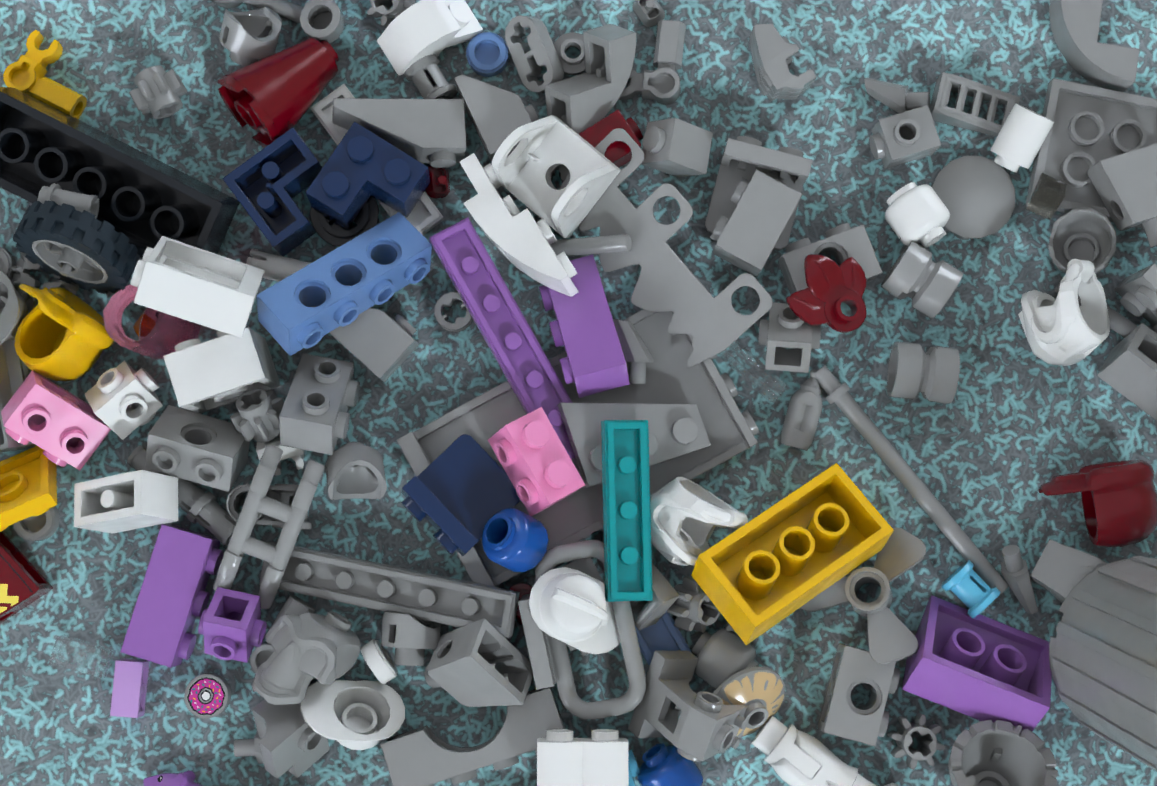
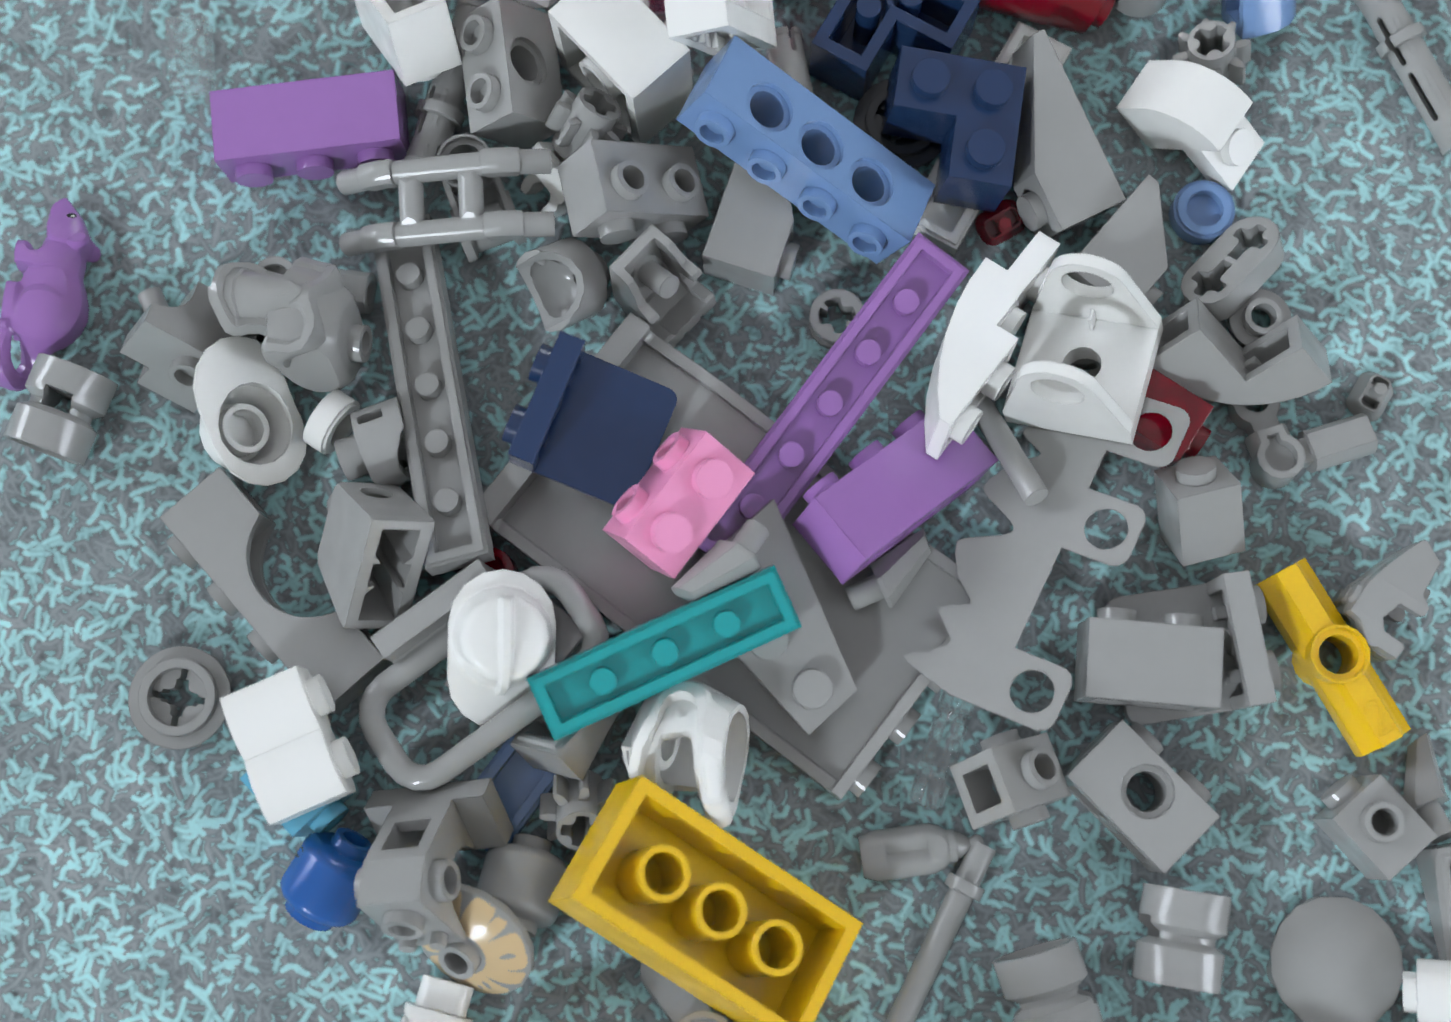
camera: 70 degrees right, 5 degrees down
lavender piece [110,659,150,718] -> none
tile [184,673,231,718] -> none
medium lavender brick [198,587,267,663] -> none
light grey bush [404,54,458,99] -> none
blue head [482,508,549,572] -> none
dark red plate [786,254,866,333] -> none
white head [885,182,950,248] -> none
none -> light grey hand [609,224,716,347]
none -> light grey bar [671,519,769,600]
none -> yellow piece [1256,558,1411,757]

